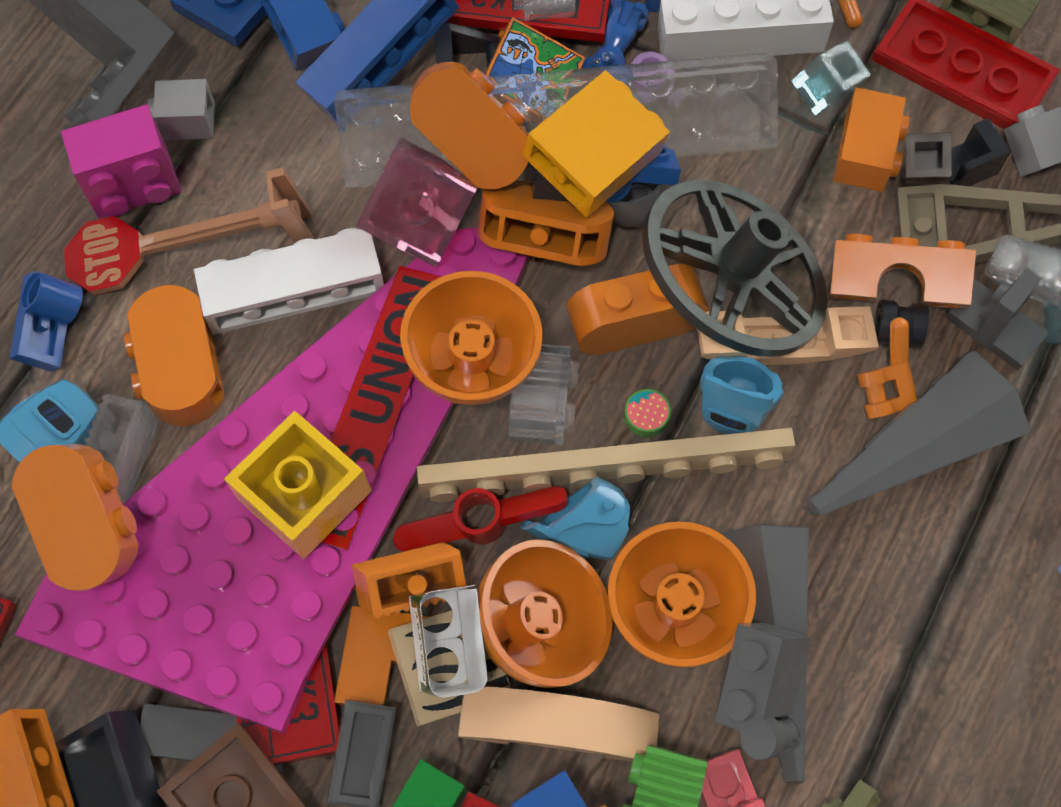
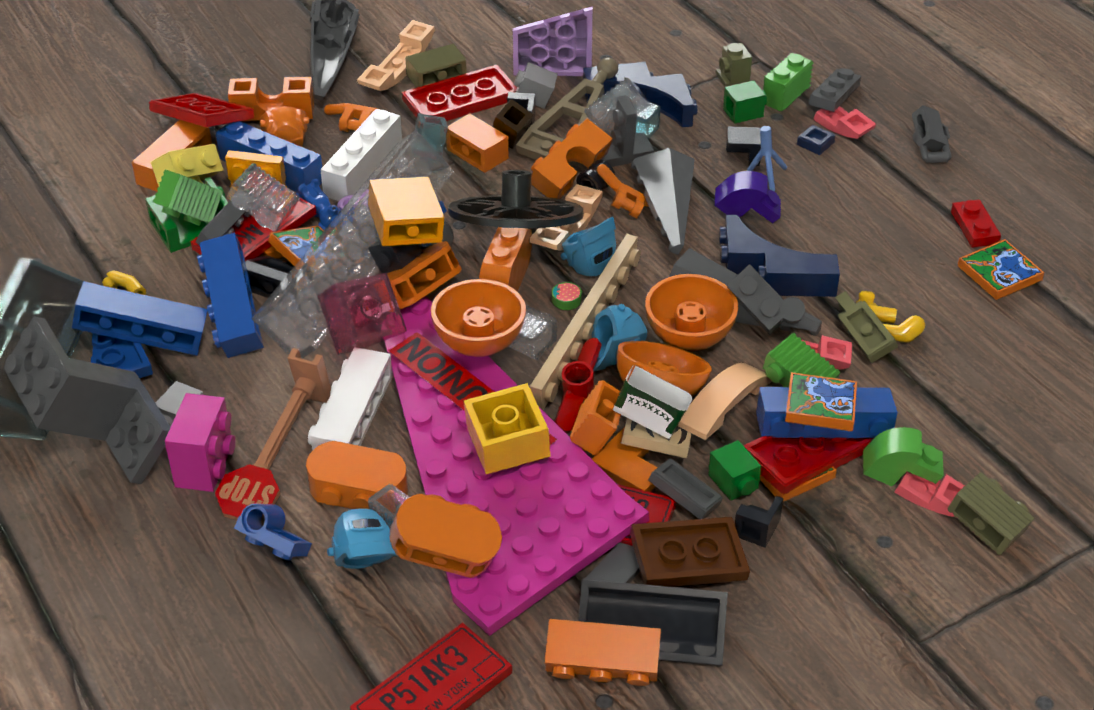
camera: 60 degrees left, 25 degrees down
orange brick [410,62,528,189] -> none
none -> dark purple brick [714,171,781,224]
none -> dark blue arch [719,215,840,297]

